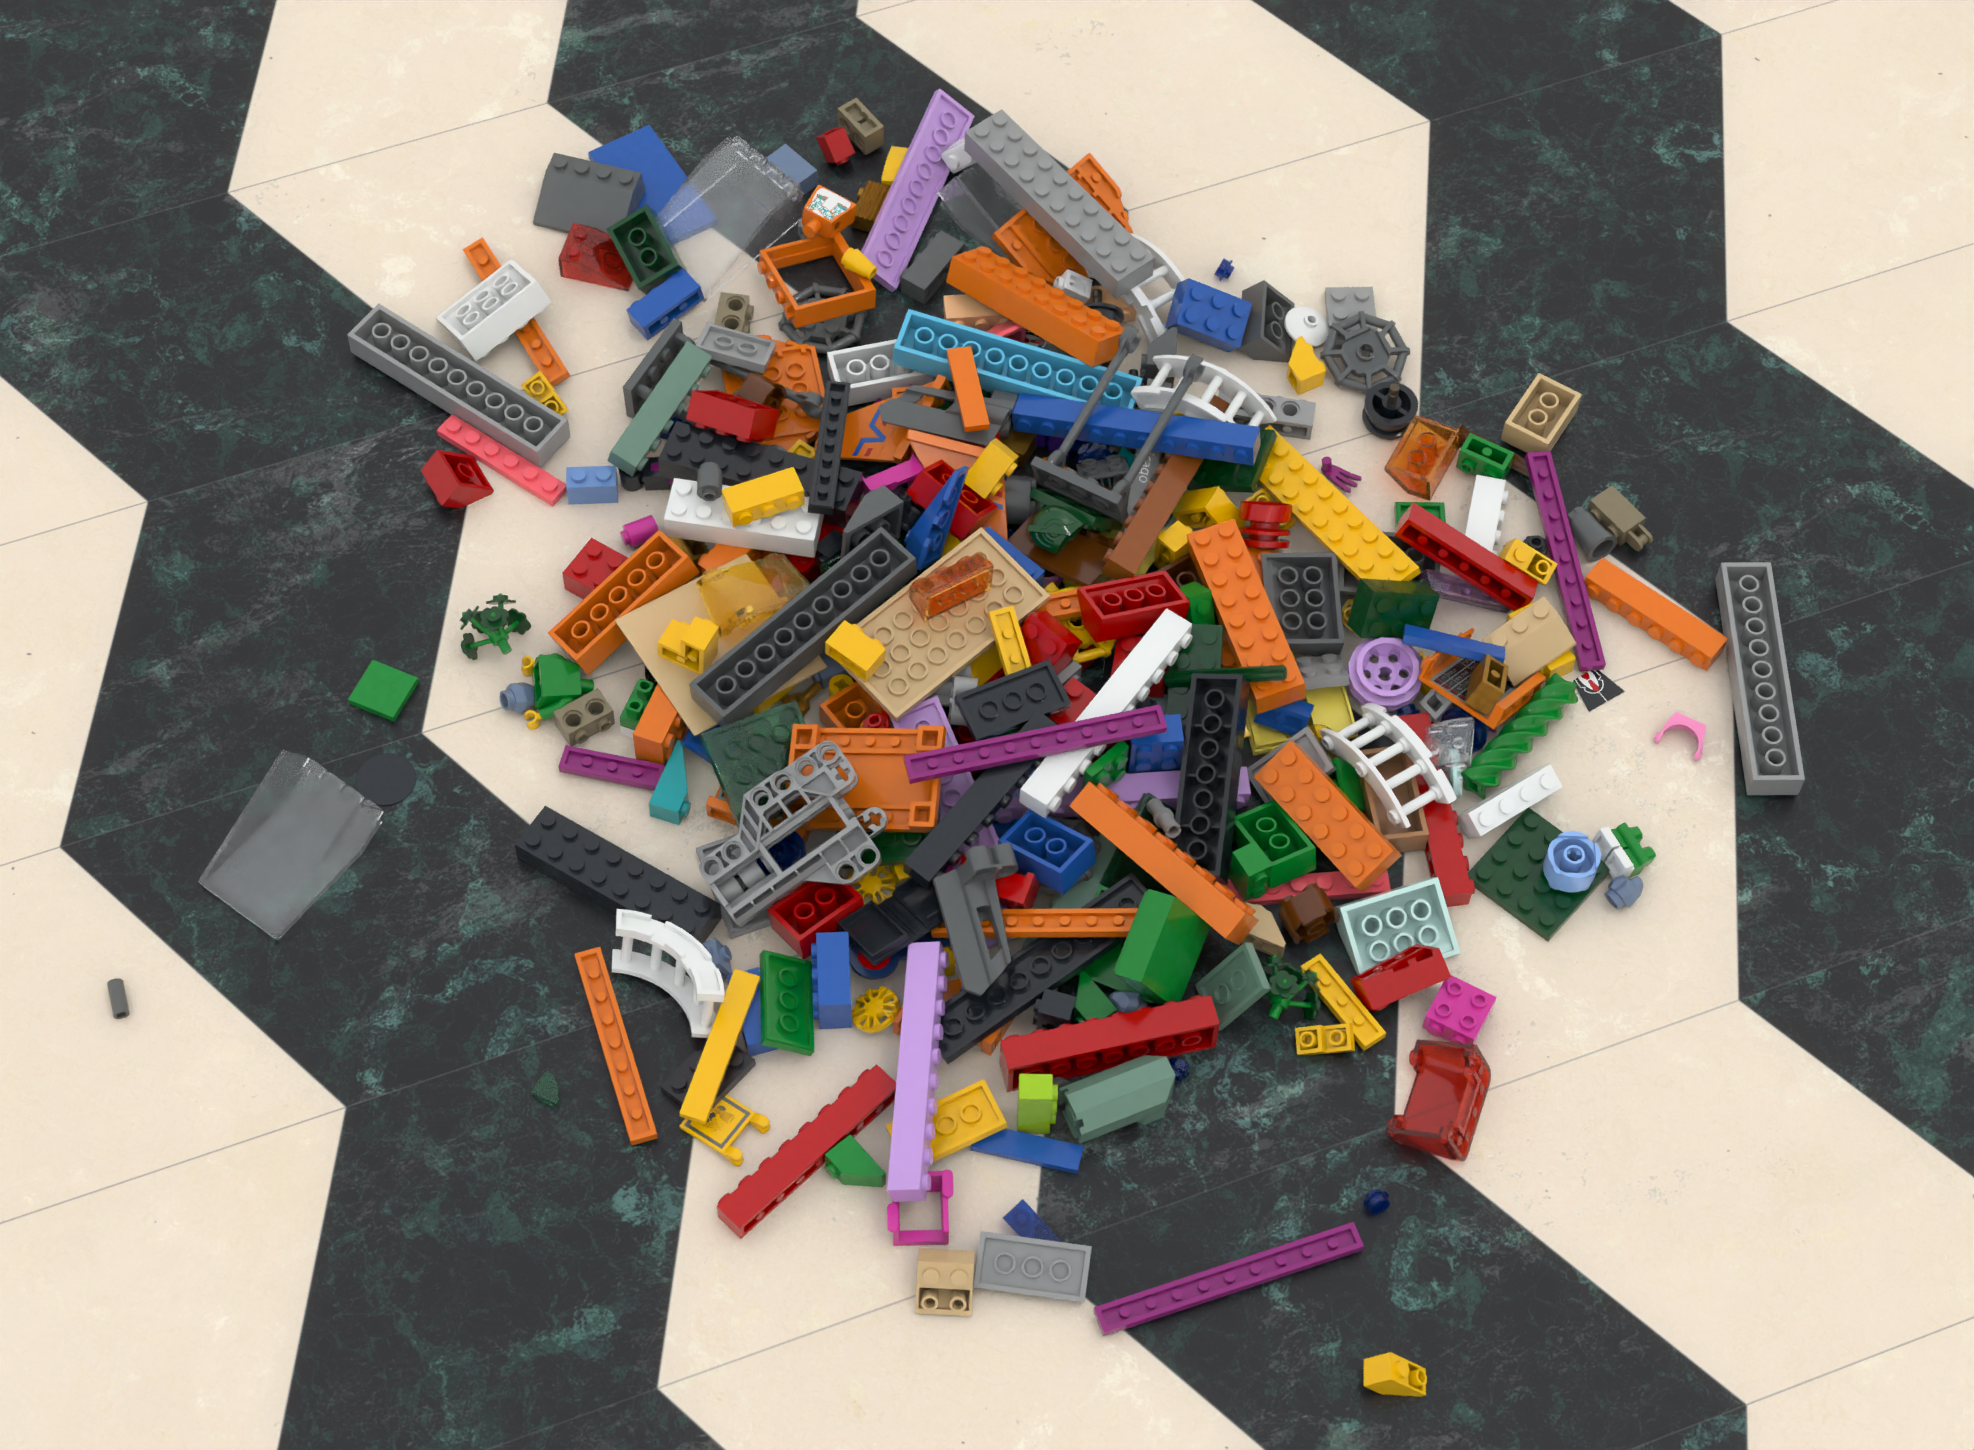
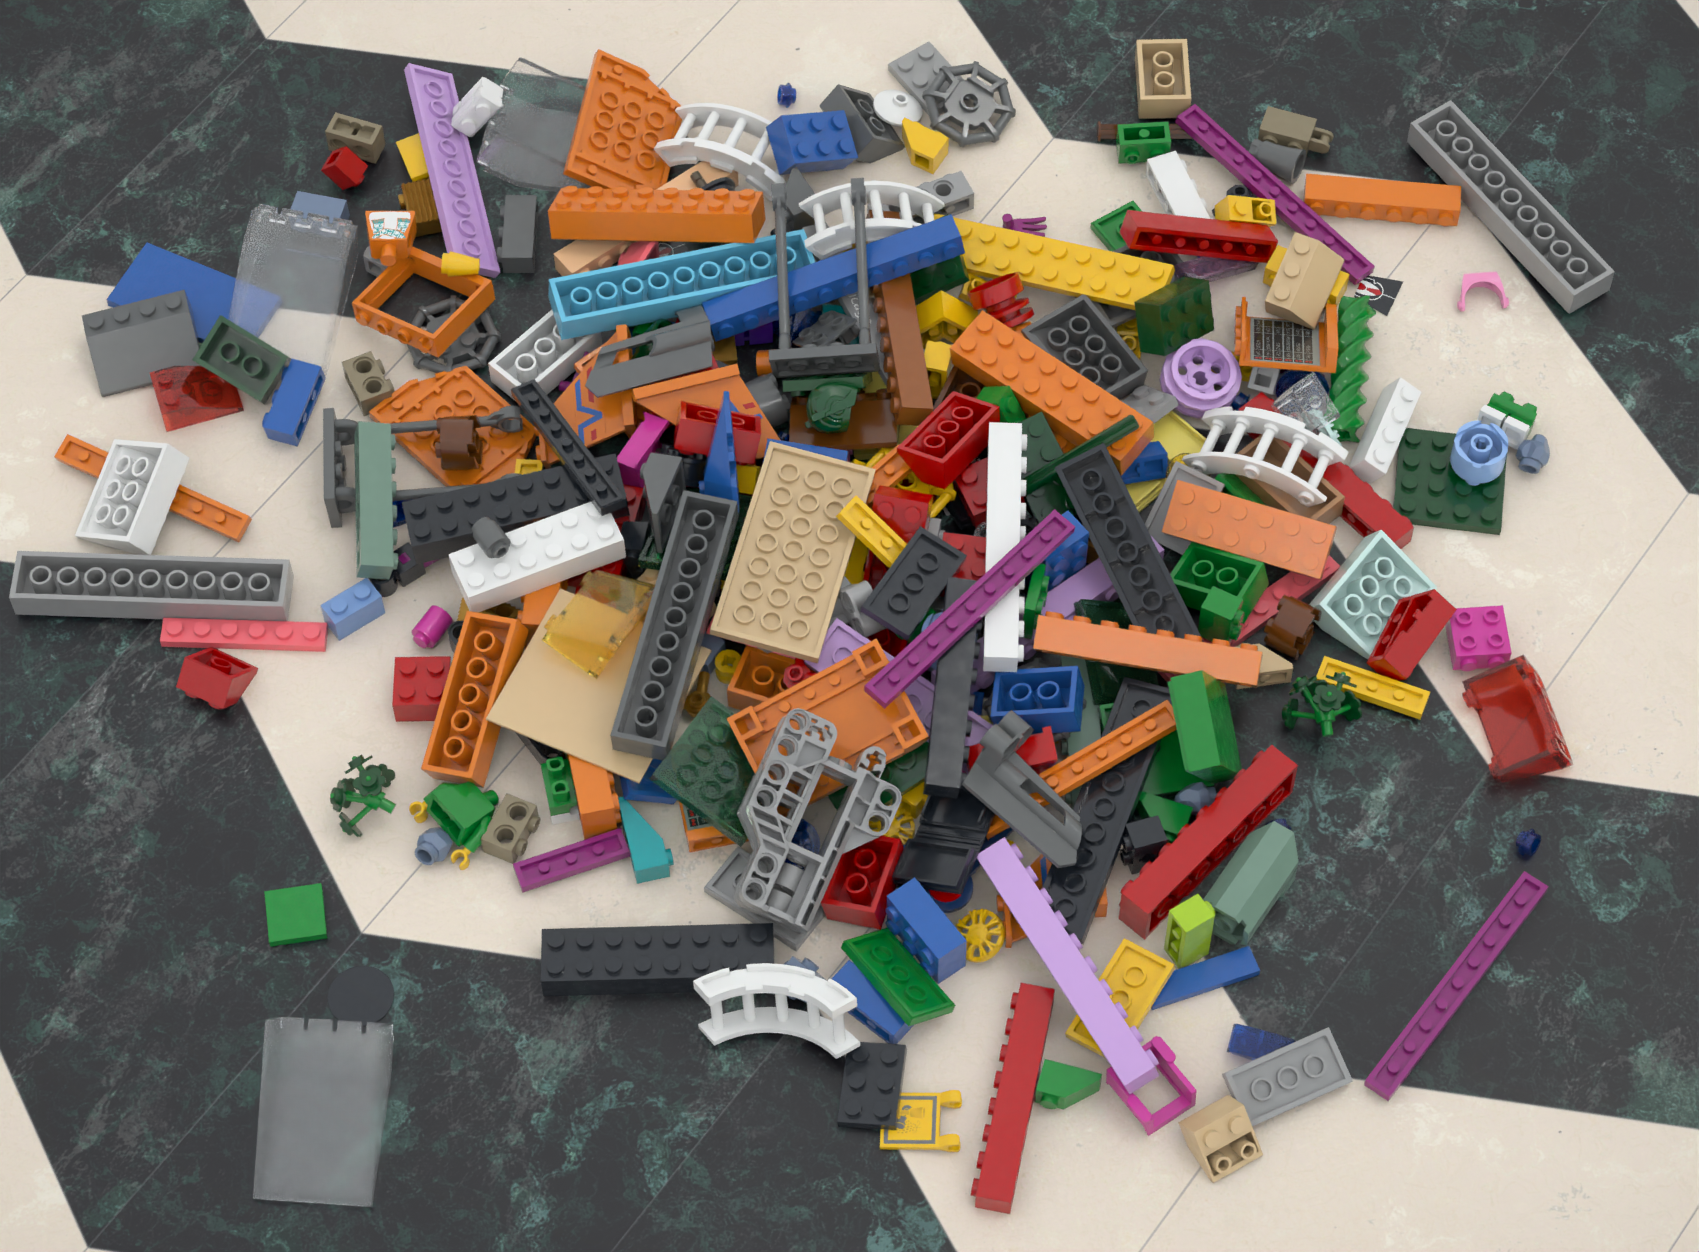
camera: 30 degrees left, 0 degrees up
yellow slope [521,370,569,416] -> none
clear green tile [531,1070,559,1107] -> none
orange plate [574,947,658,1146] -> none
yellow brick [658,616,719,675] -> none
yellow tile [679,969,760,1125] -> none
red brick [686,390,780,443] -> none
light grey plate [695,323,777,374] -> none
yellow brick [722,467,805,527] -> none
yellow brick [825,620,886,682] -> none
clear orange slope [909,553,994,622] -> none
orange tile [946,346,990,432] -> none
light grey brick [964,109,1155,299] -> none
yellow brick [964,438,1019,499] -> none
white bracket [1053,269,1093,303] -> none
light grey pin [1147,798,1181,838] -> none
sand green plate [1195,942,1271,1031] -> none
yellow slope [1295,1023,1355,1055] -> none
black wheel [1362,382,1418,440] -> none
yellow slope [1364,1352,1427,1397] -> none
clear orange slope [1384,415,1460,501] -> none
blue tile [1402,624,1505,663] -> none
pearl gold brick [1465,654,1509,715] -> none

